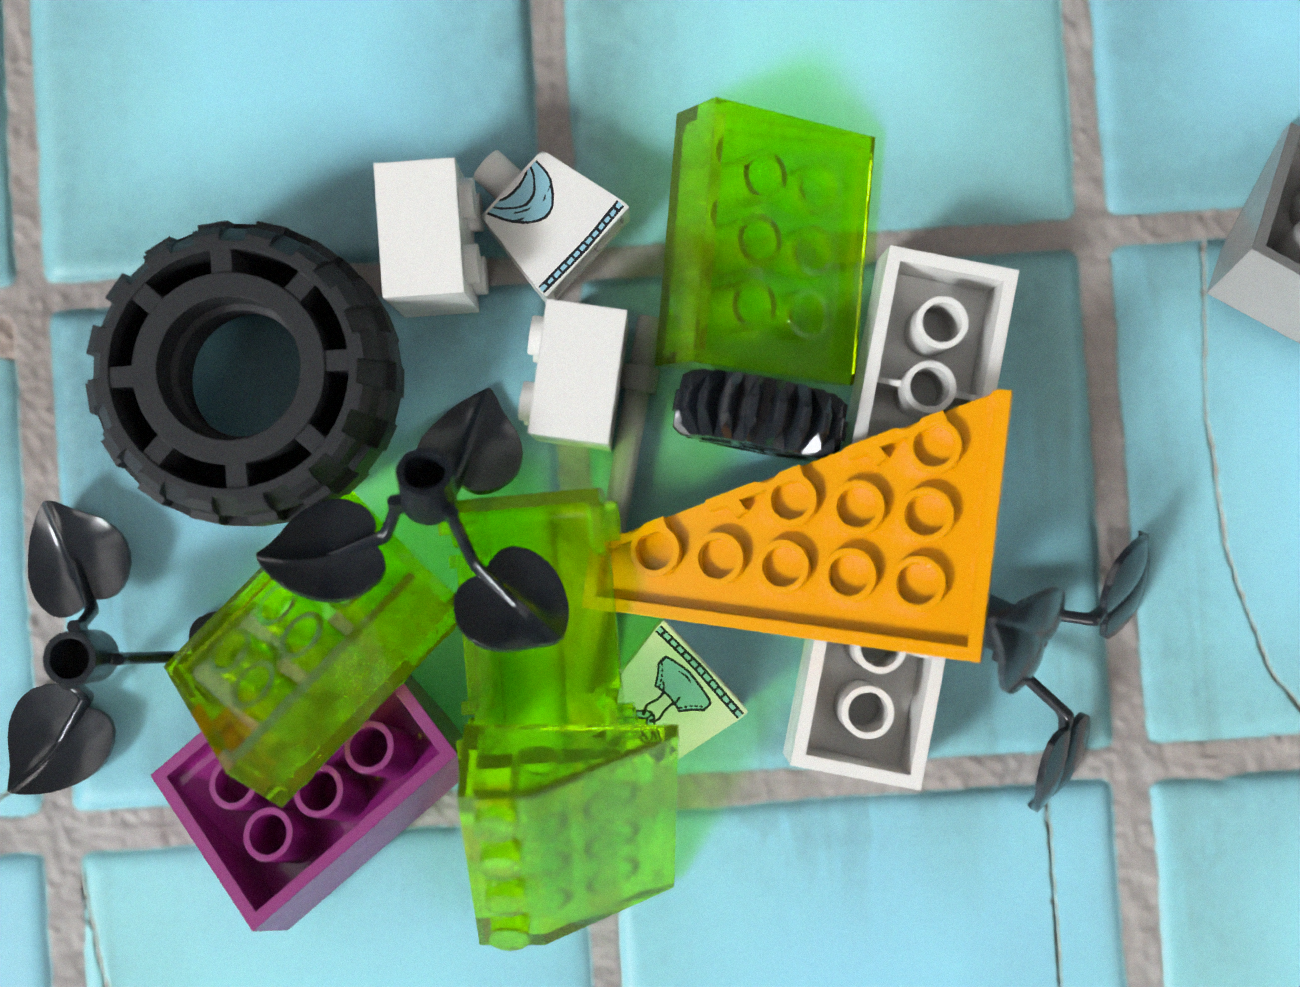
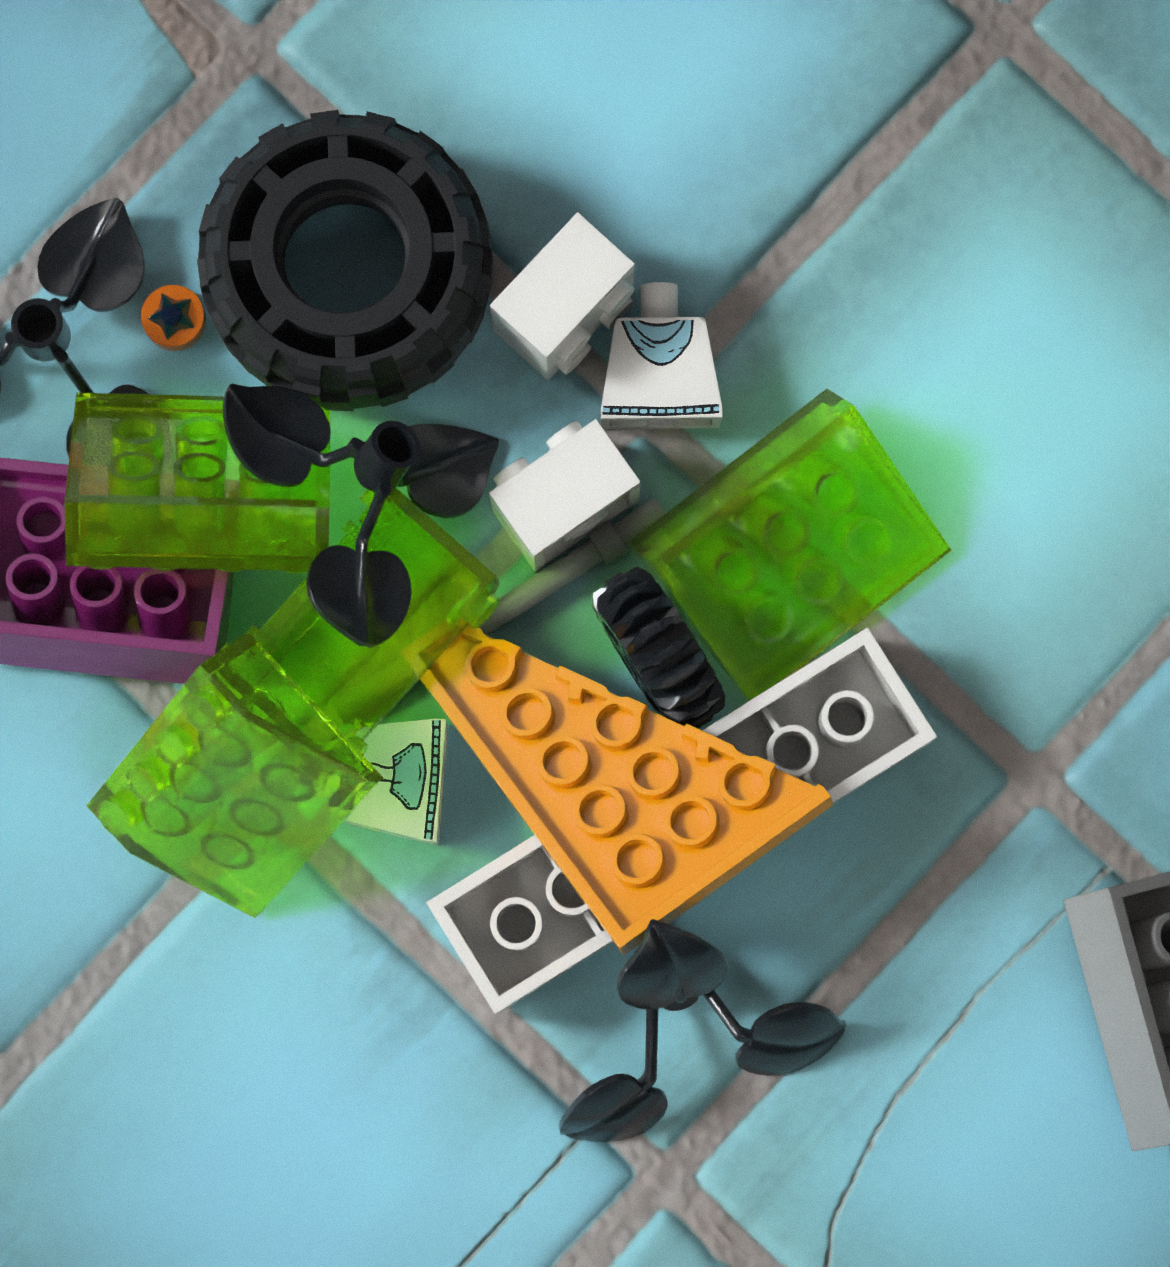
camera: 55 degrees right, 5 degrees down
none -> orange tile [141,285,206,351]

